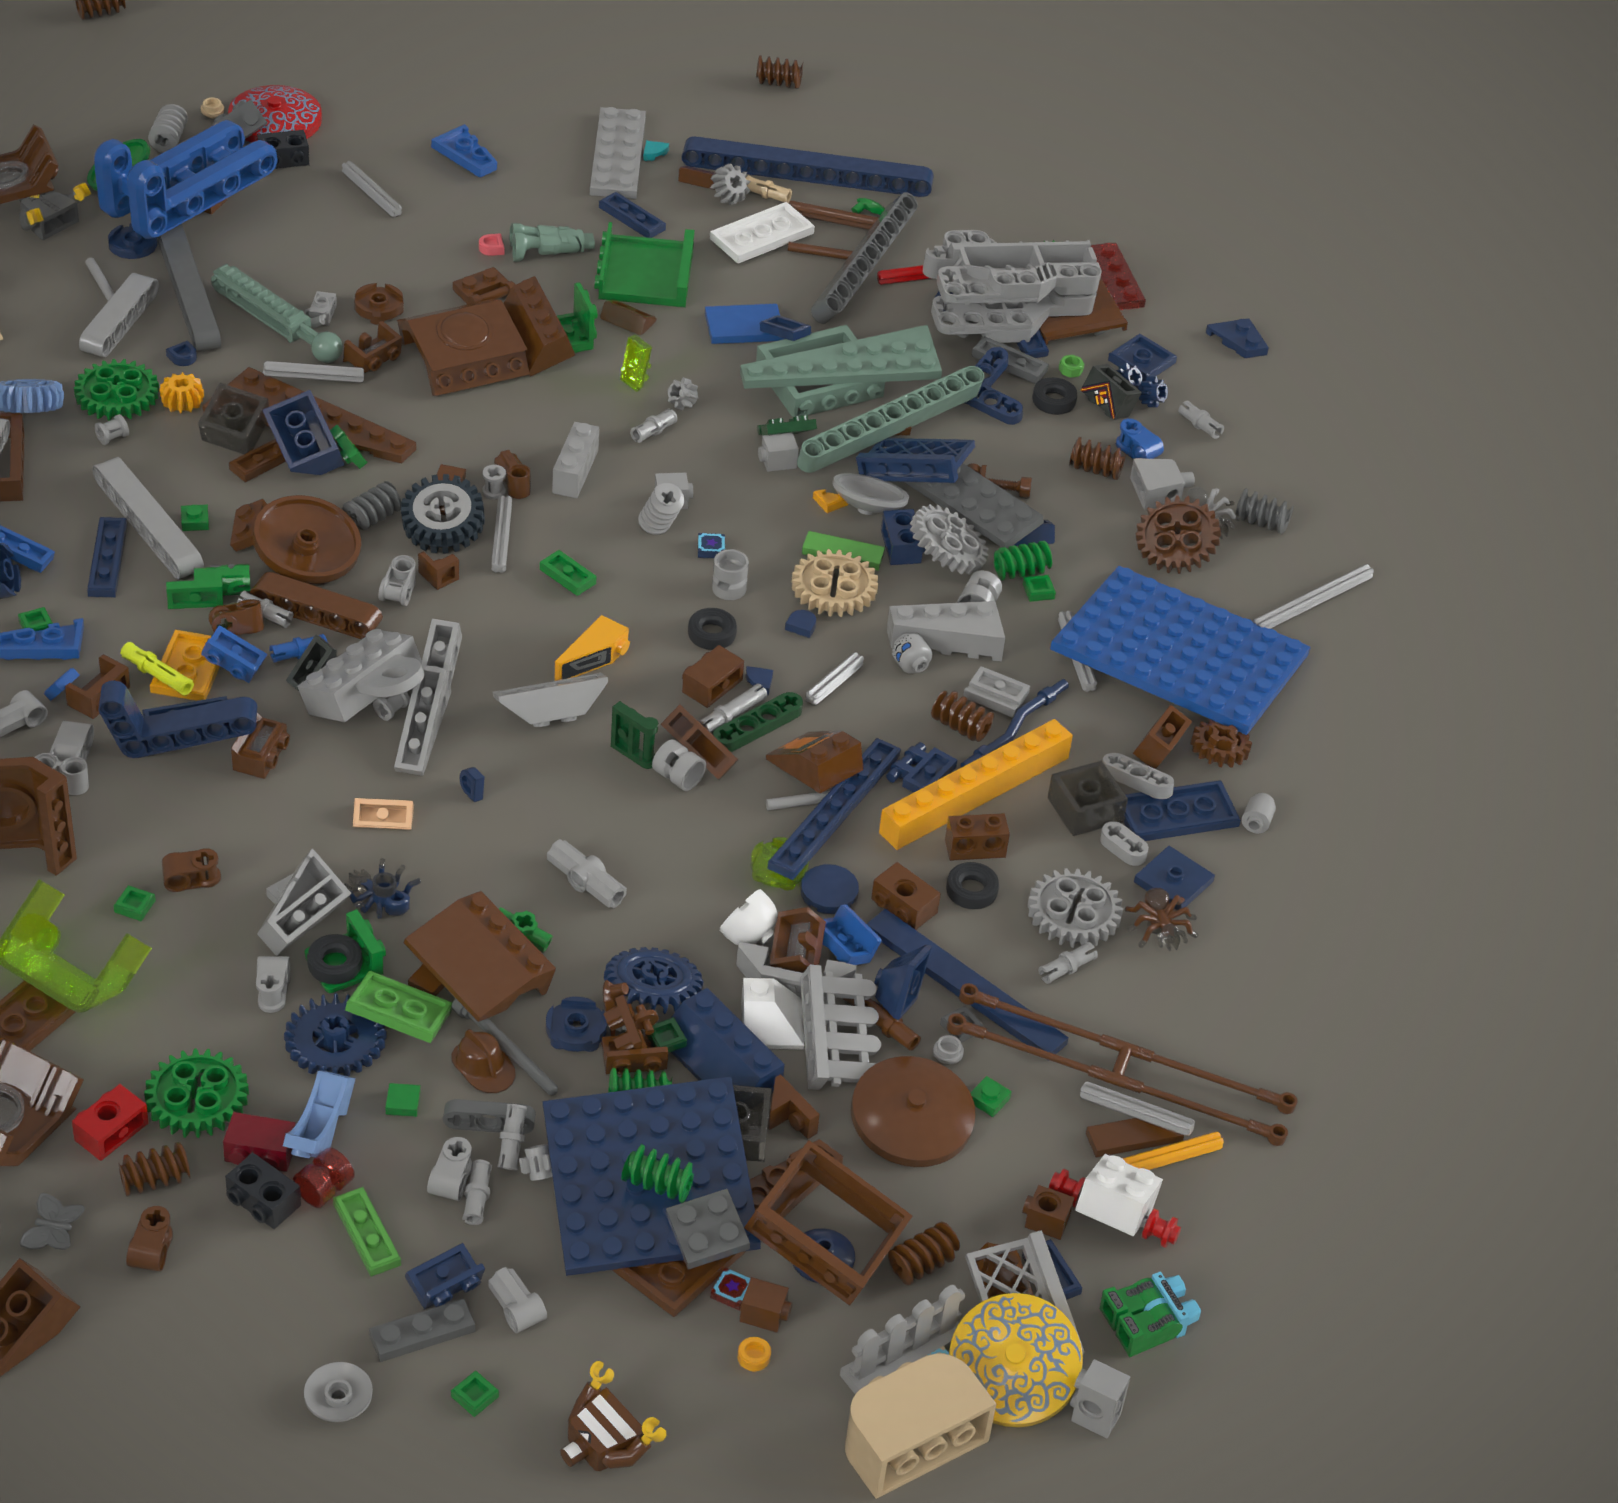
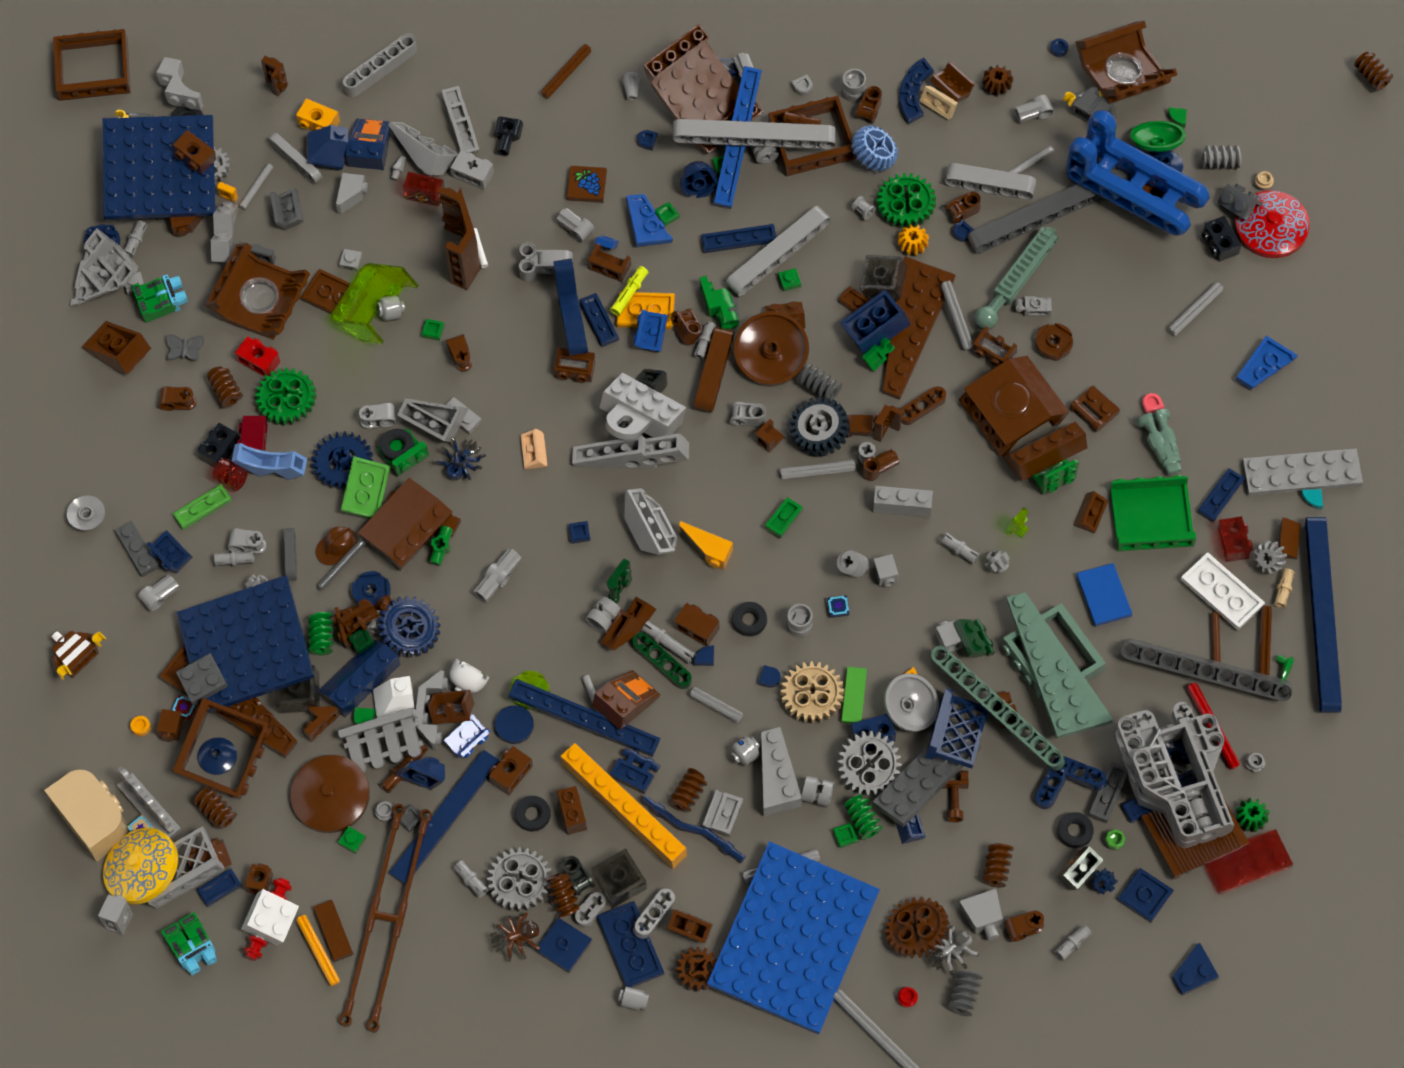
camera: 90 degrees right, 20 degrees up
blue pin [269,634,328,663] -> none
green tile [385,1083,421,1117] -> none
green tile [451,1370,499,1417] -> none
dark blue tile [459,767,485,802] -> none
light grey pin [497,1104,527,1170] -> none
green piece [621,1144,694,1203] -> none
dark blue tile [760,315,811,341] -> none
light grey axle [1080,1081,1195,1136] -> none
blue piece [1115,419,1164,459] -> none
dark blue gear [1137,376,1168,407] -> none
none -> green tile [354,707,375,725]
none -> light grey head [376,296,405,321]
none -> reddish brown piece [544,873,580,918]
none -> pearl dark grey piece [562,856,595,896]
none -> dark blue tile [569,521,591,544]
none -> reddish brown bracket [872,404,902,442]
none -> red plate [898,987,918,1007]
none -> reddish brown beam [900,386,946,425]
none -> reddish brown piece [945,191,981,224]
none -> reddish brown piece [1004,910,1044,942]
none -> light grey piece [1015,95,1054,123]
none -> green tile [1168,107,1187,128]
none -> clear red brick [1217,516,1253,562]

